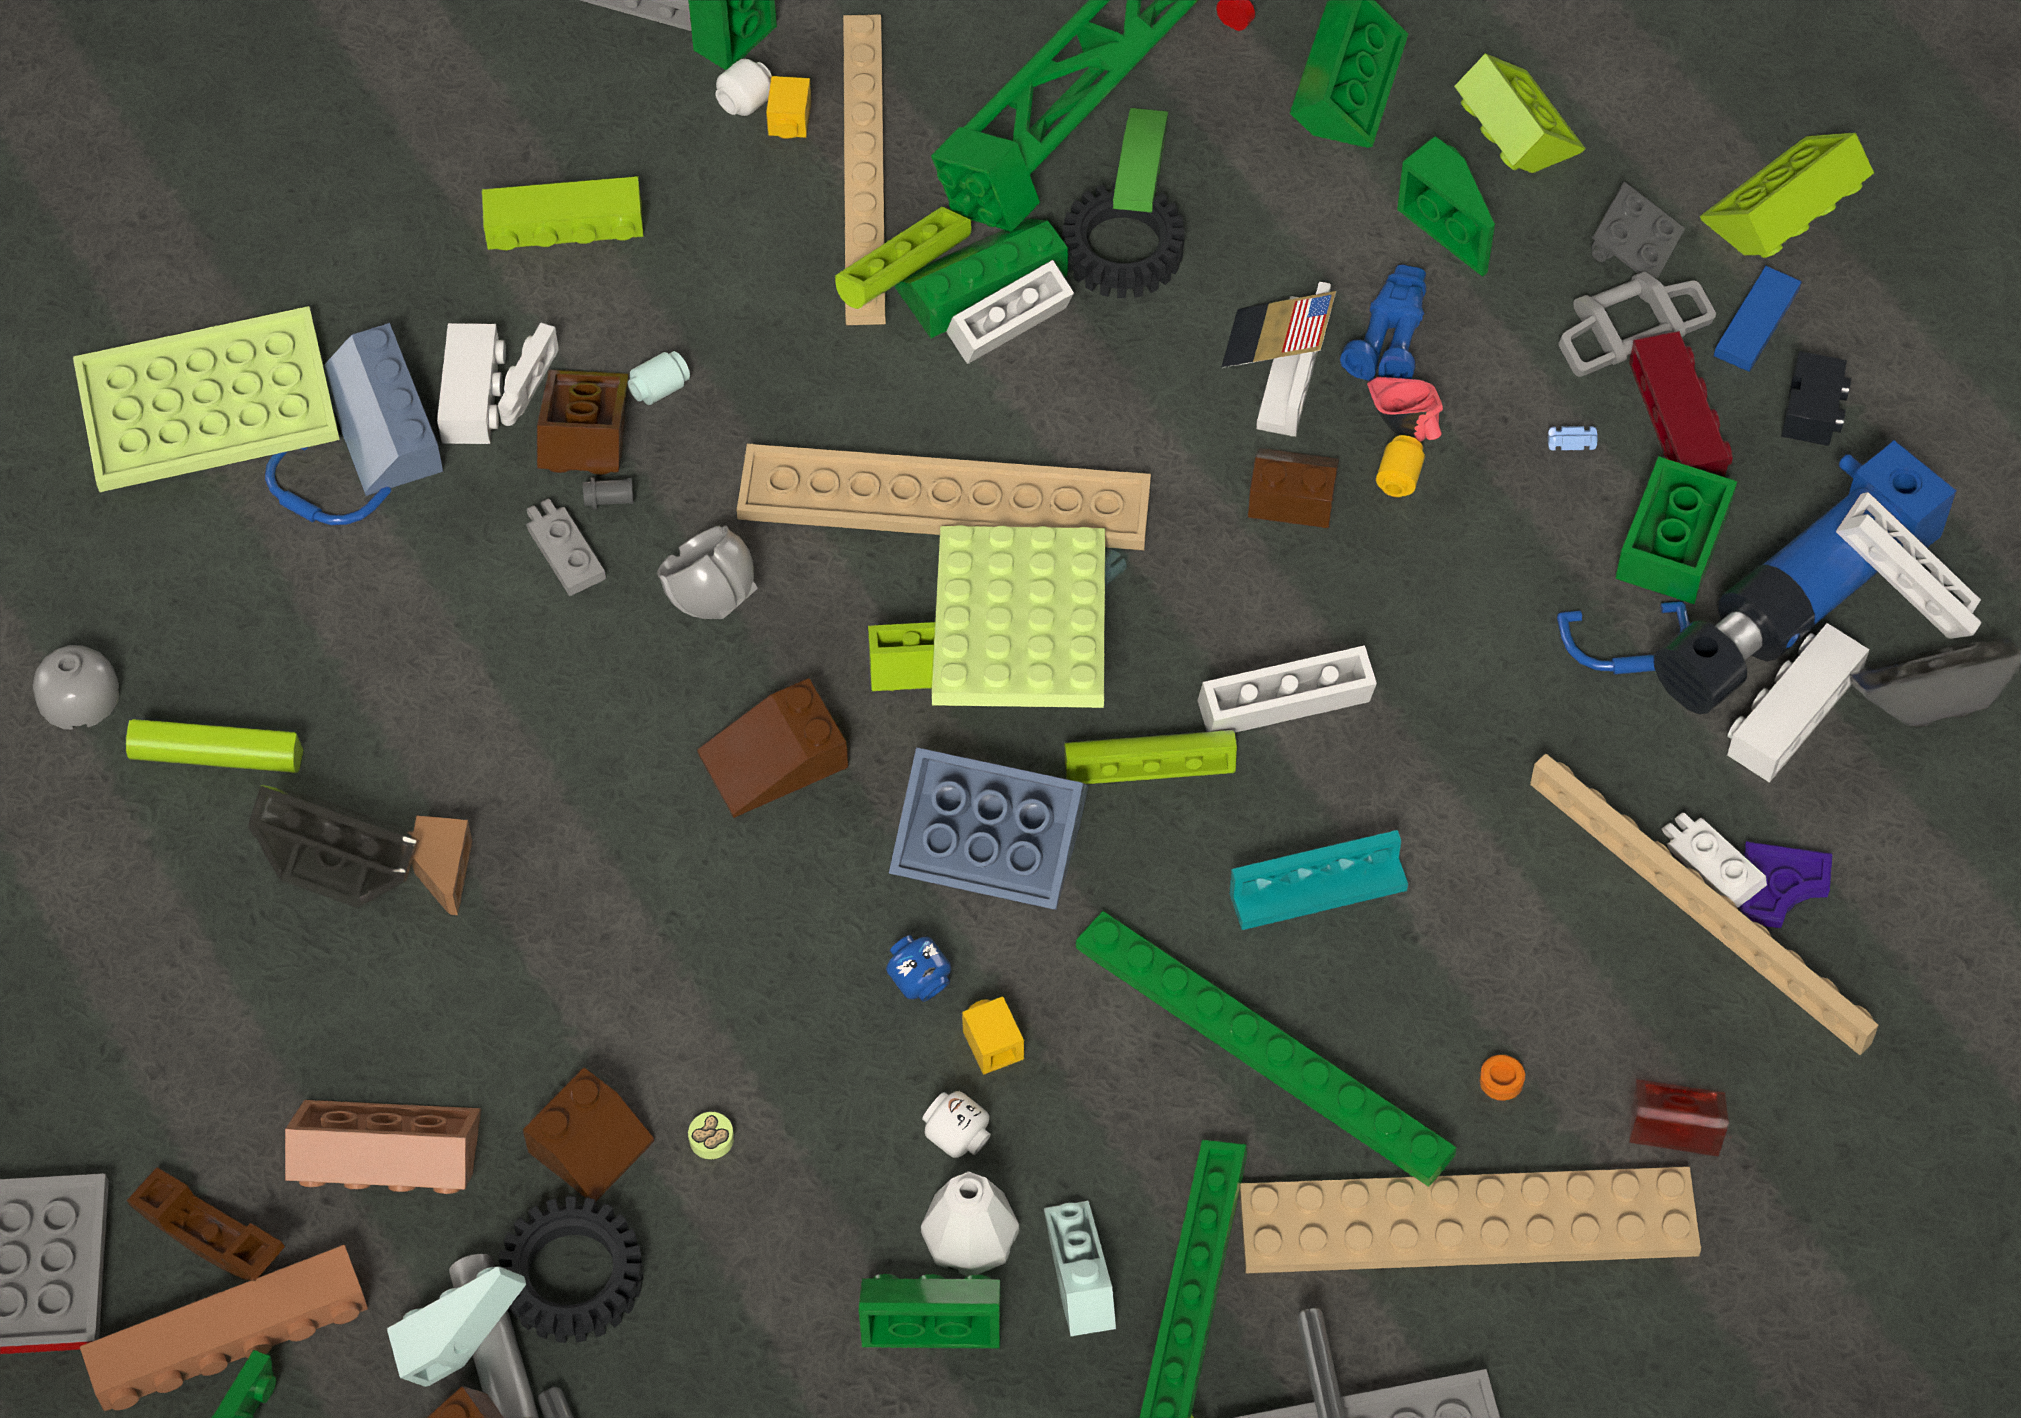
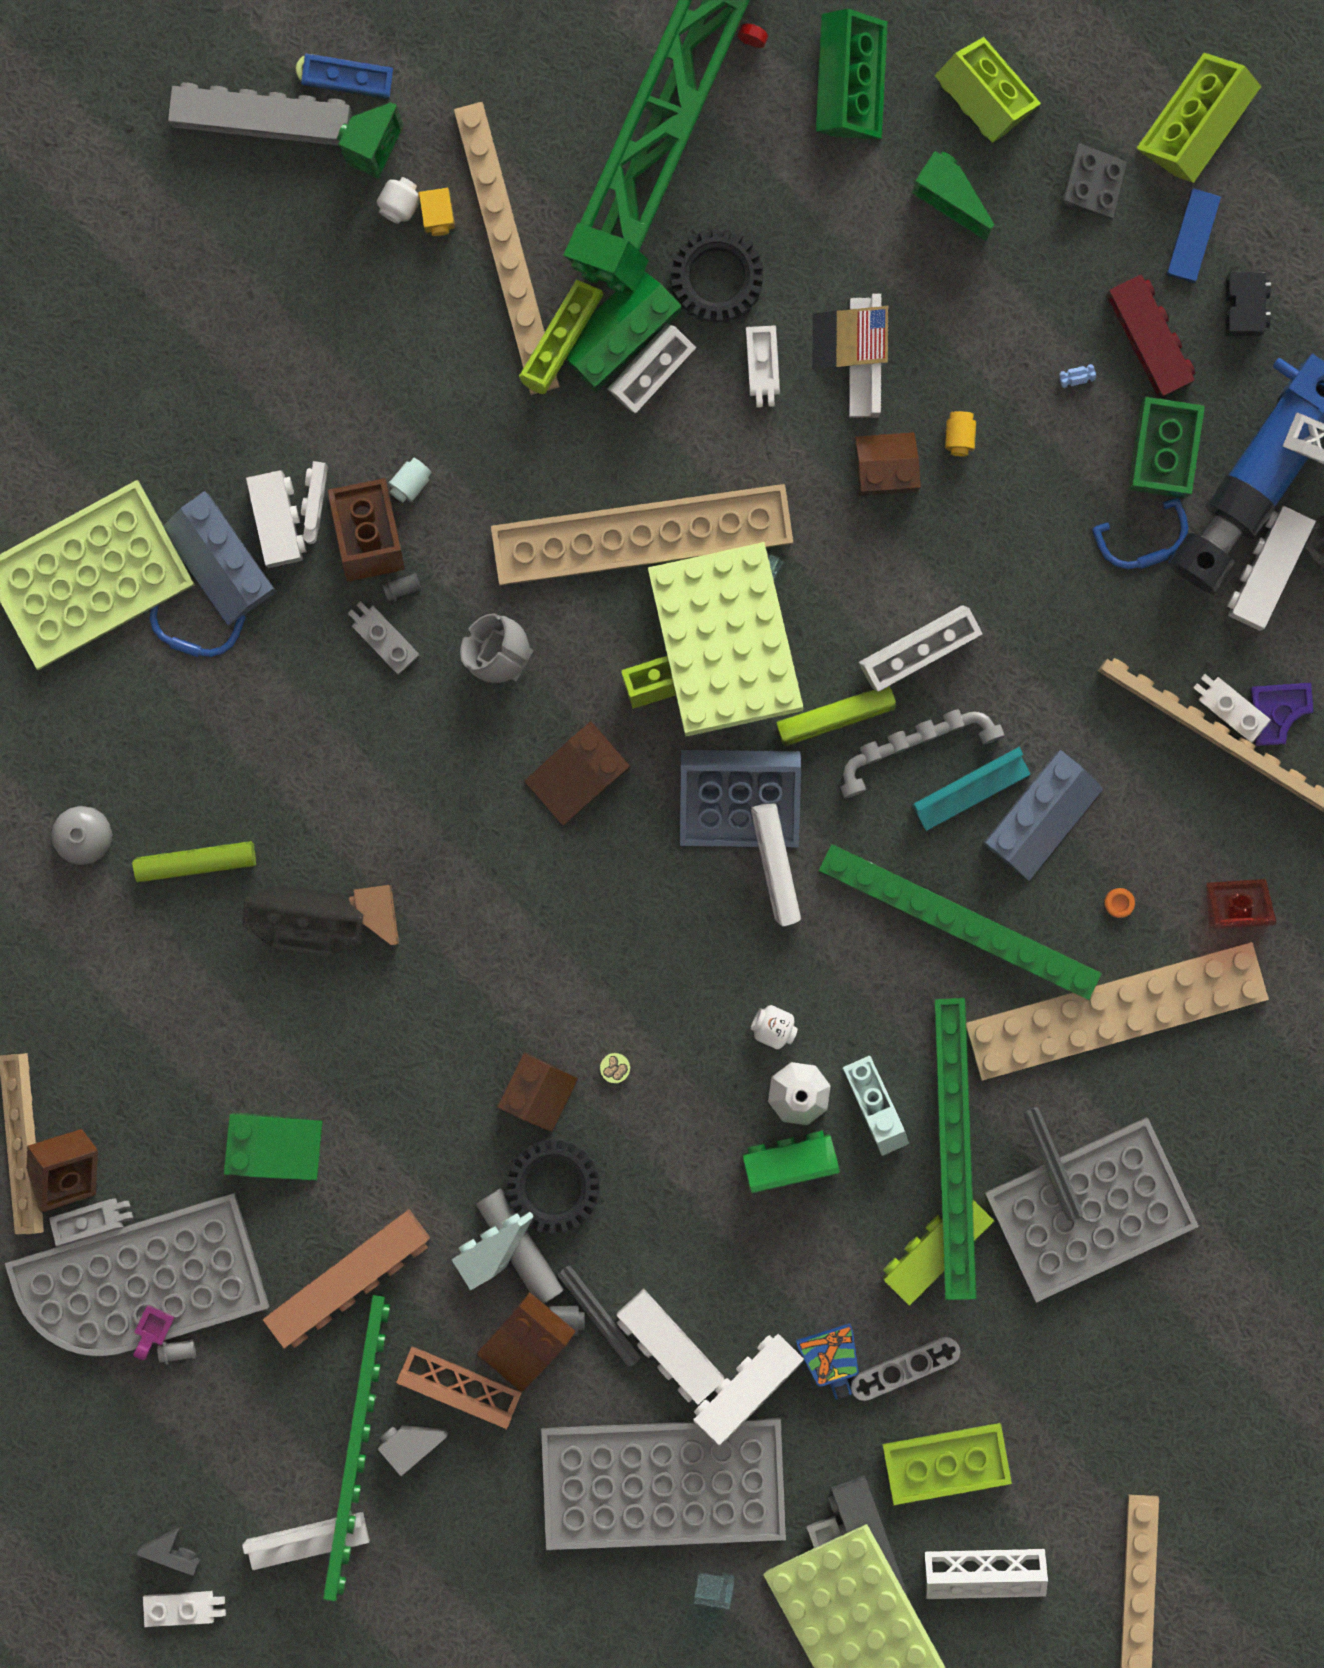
camera: 10 degrees left, 30 degrees up
reddish brown slope [126,1167,285,1281] -> none
slope [285,1100,481,1194] -> none
lime brick [482,177,644,250] -> none
blue head [886,935,951,1002] -> none
yellow brick [962,997,1024,1075] -> none
bright green slope [1113,108,1168,212] -> none
blue piece [1340,265,1426,381] -> none
coral hat [1367,377,1443,442] -> none
light grey bar [1558,271,1716,377] -> none
none -> green slope [224,1113,323,1180]
none -> white hinge [746,325,780,407]
none -> white brick [751,803,801,926]
none -> light grey bar [840,709,1005,799]
none -> sand blue slope [983,750,1103,881]

